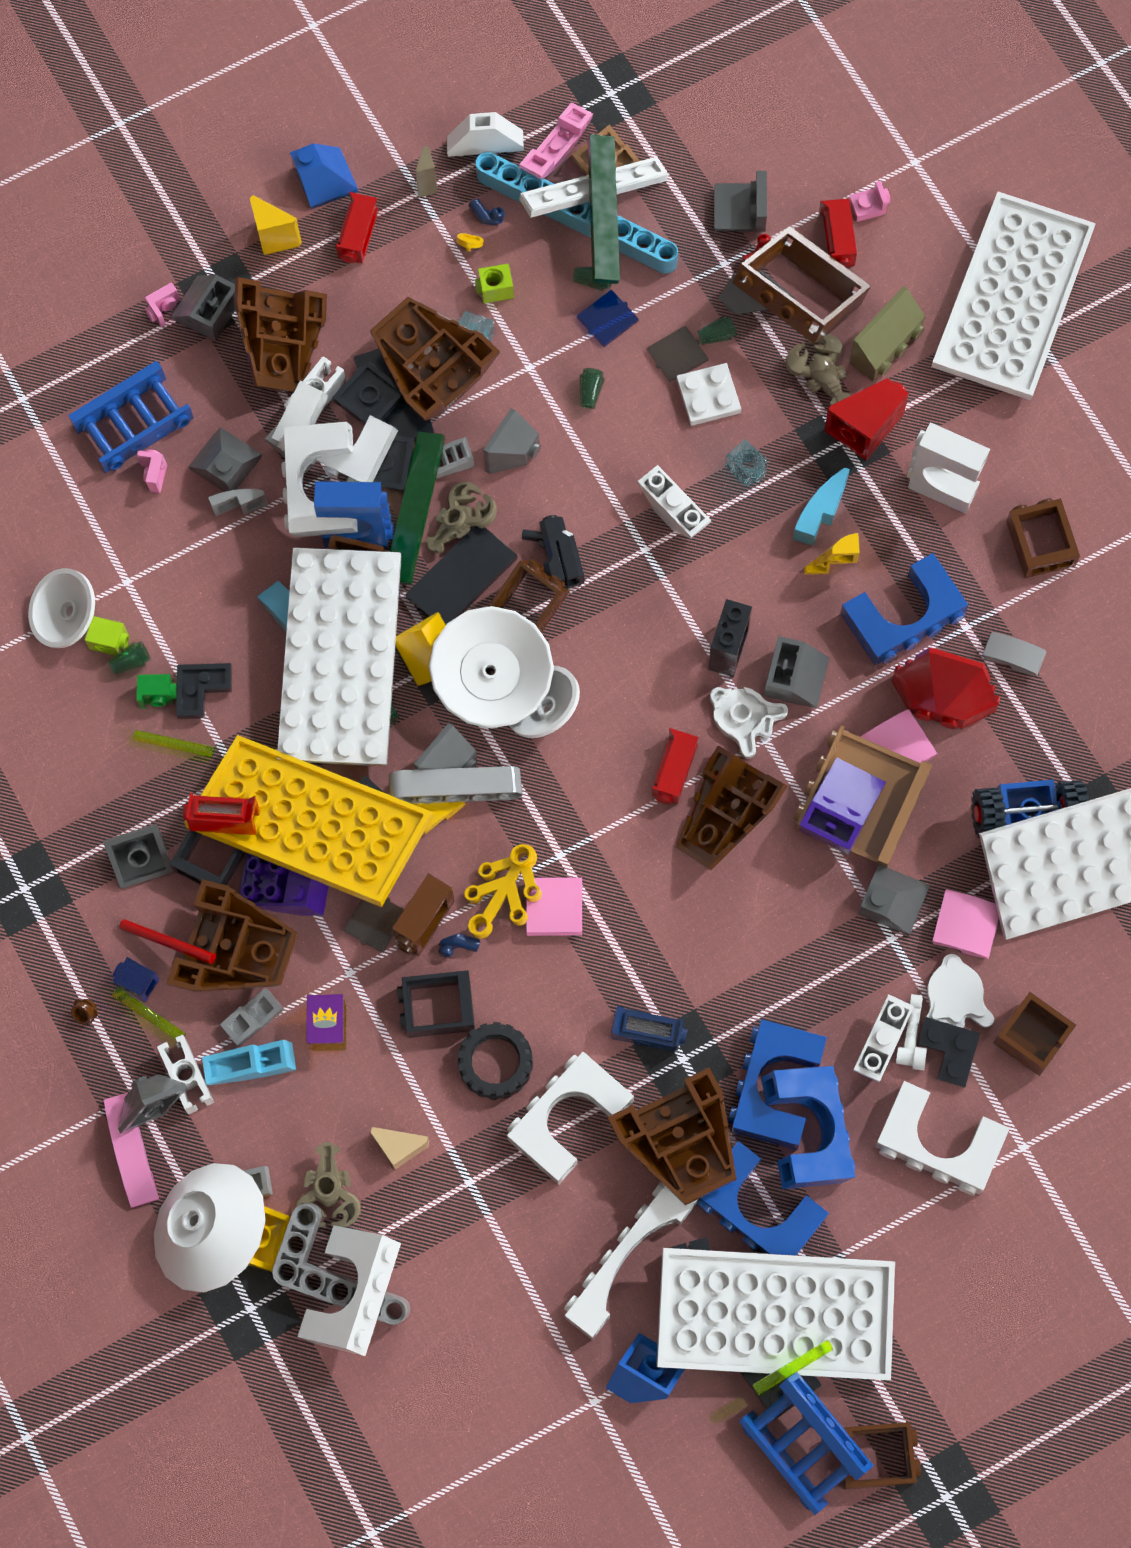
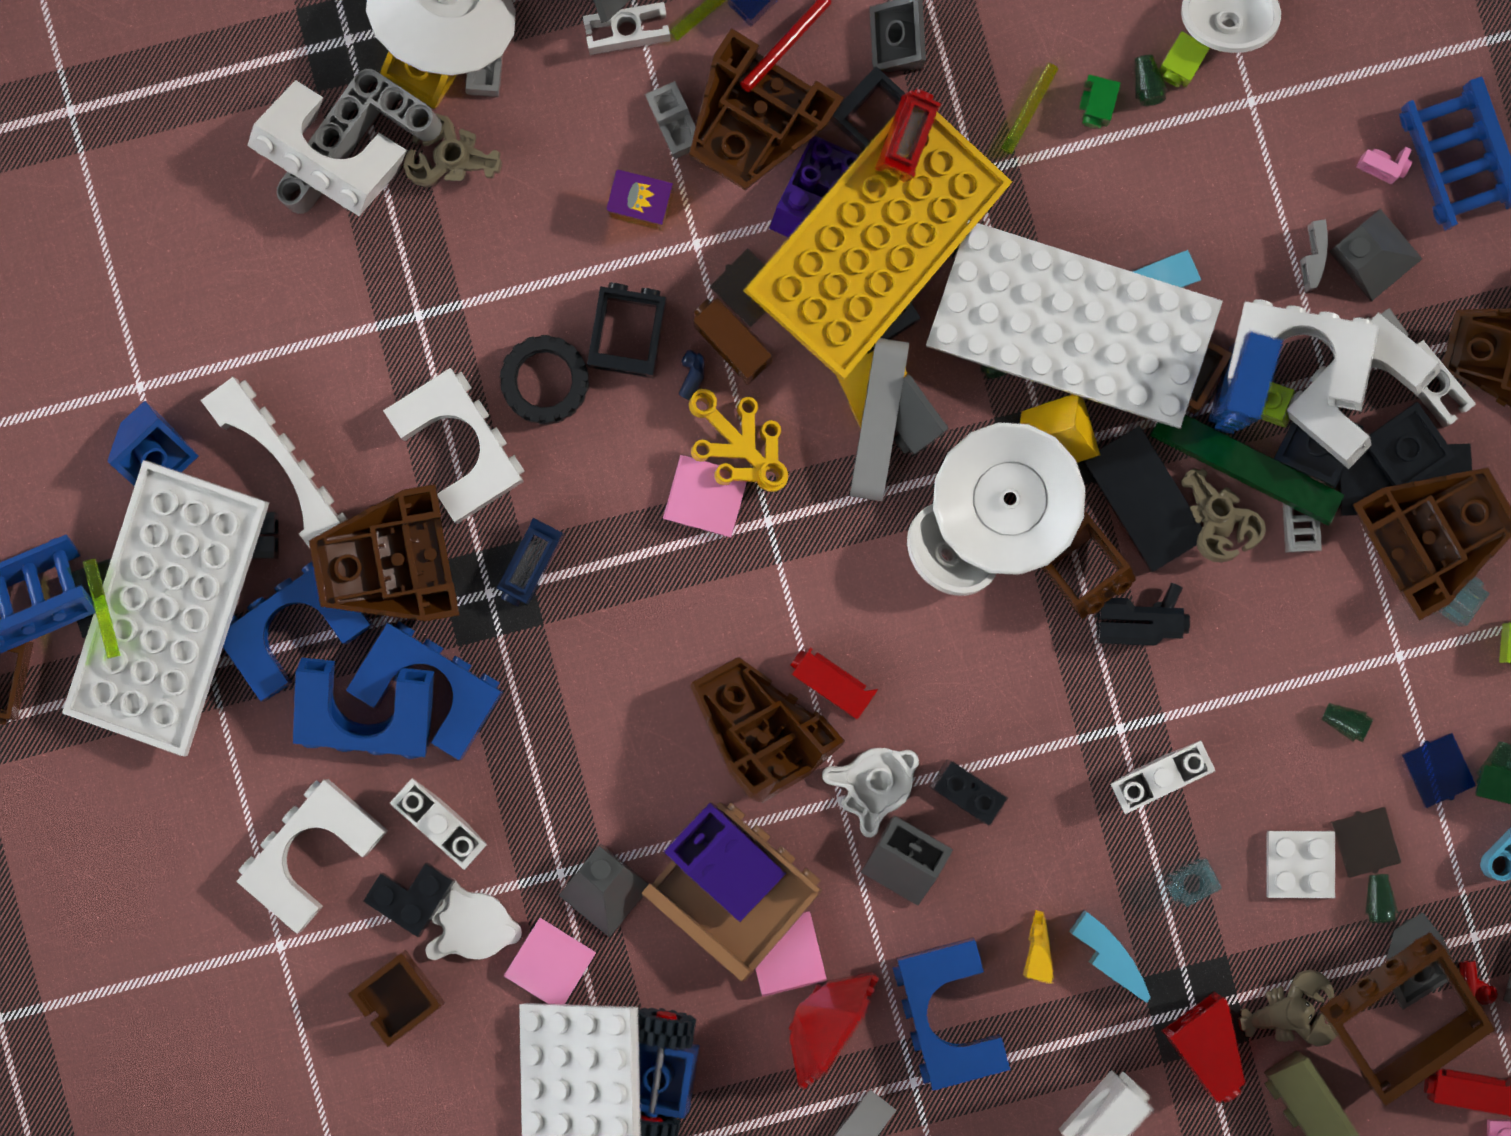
camera: 105 degrees right, 15 degrees up
black plate [176,663,232,719] -> none
medium azure slope [202,1040,296,1085] -> none
tan slope [371,1127,430,1170] -> none
dark grey slope [483,408,541,474] -> none
white brick [896,994,927,1071] -> none

